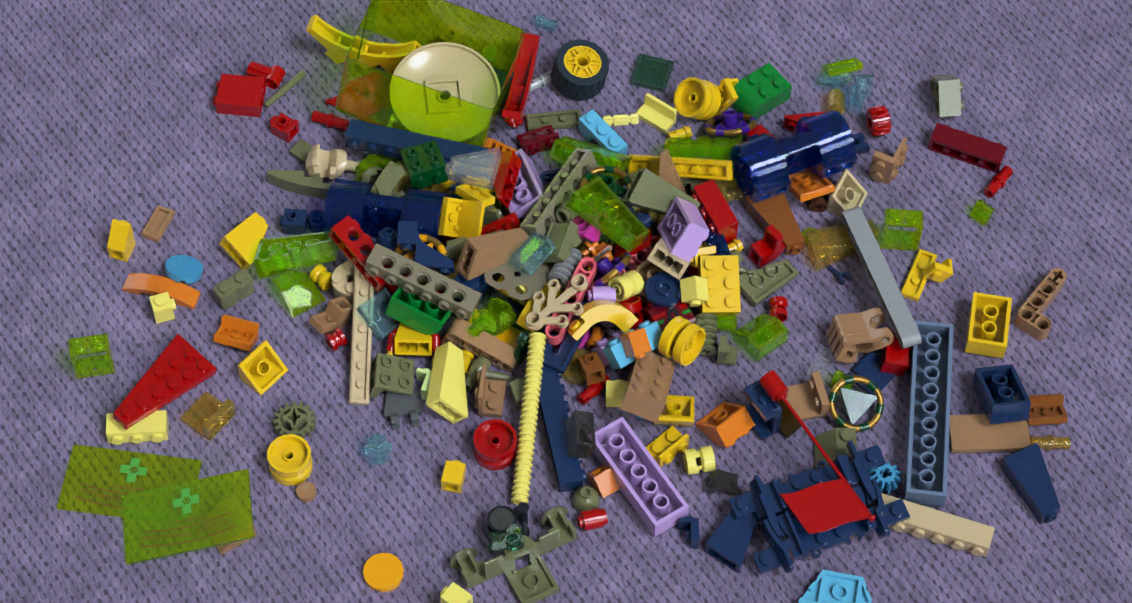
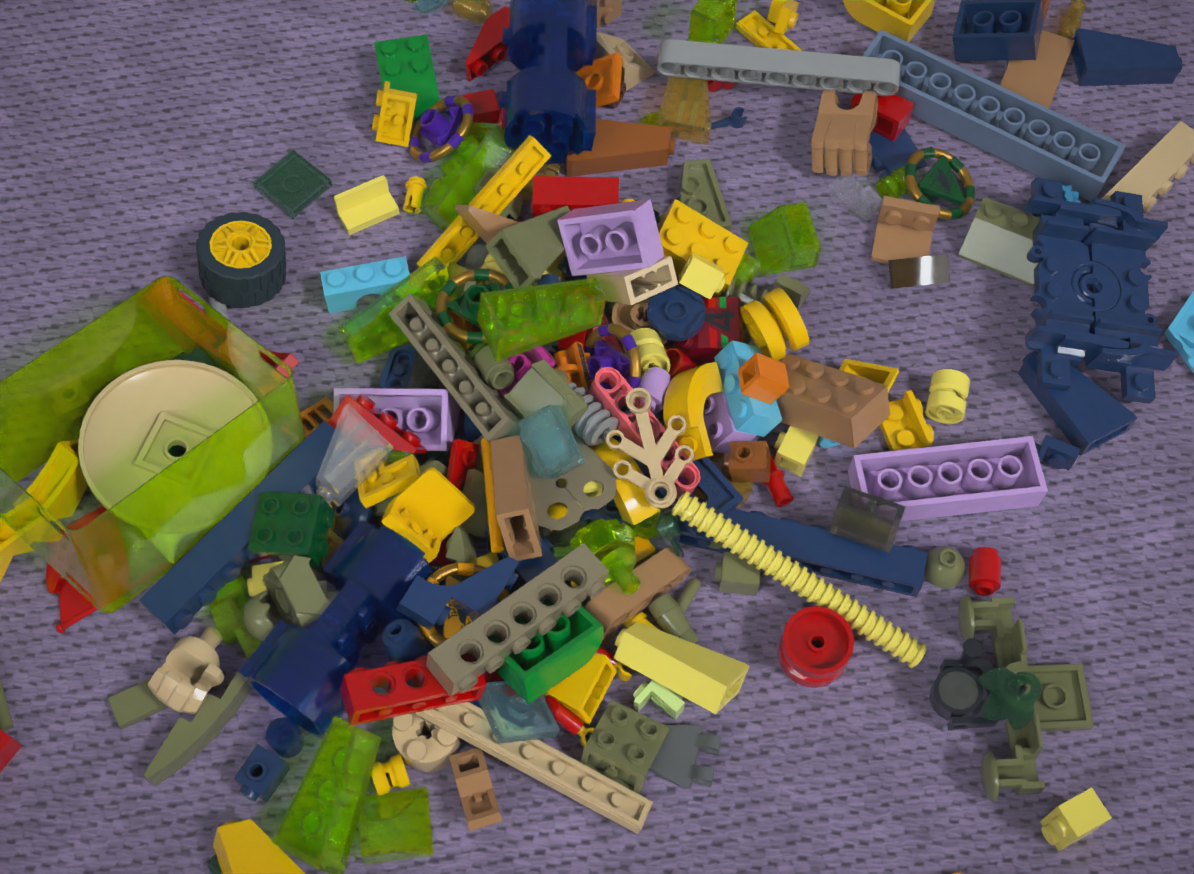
camera: 65 degrees left, 5 degrees up
red brick [270,113,300,143] -> none
red pin [311,110,350,131] -> none
red wheel [324,328,348,352] -> none
clear light blue brick [363,434,393,466] -> none
yellow brick [441,460,466,493] -> none
medium nougat bracket [475,364,507,418] -> none
dark red bracket [517,125,559,155] -> none
olive tile [526,109,581,132] -> none
clear light blue pin [534,14,558,32] -> none
orange brick [586,465,620,498] -> none
light yellow axle [603,113,639,126] -> none
yellow wheel [674,77,721,121] -> none
orange slope [695,401,755,448] -> none
clear smoke bracket [705,469,738,495] -> none
dark blue panel [743,379,783,440] -> none
red brick [748,225,786,269] -> none
red flag [759,370,875,534] -> none
red wheel [769,296,788,322] -> none

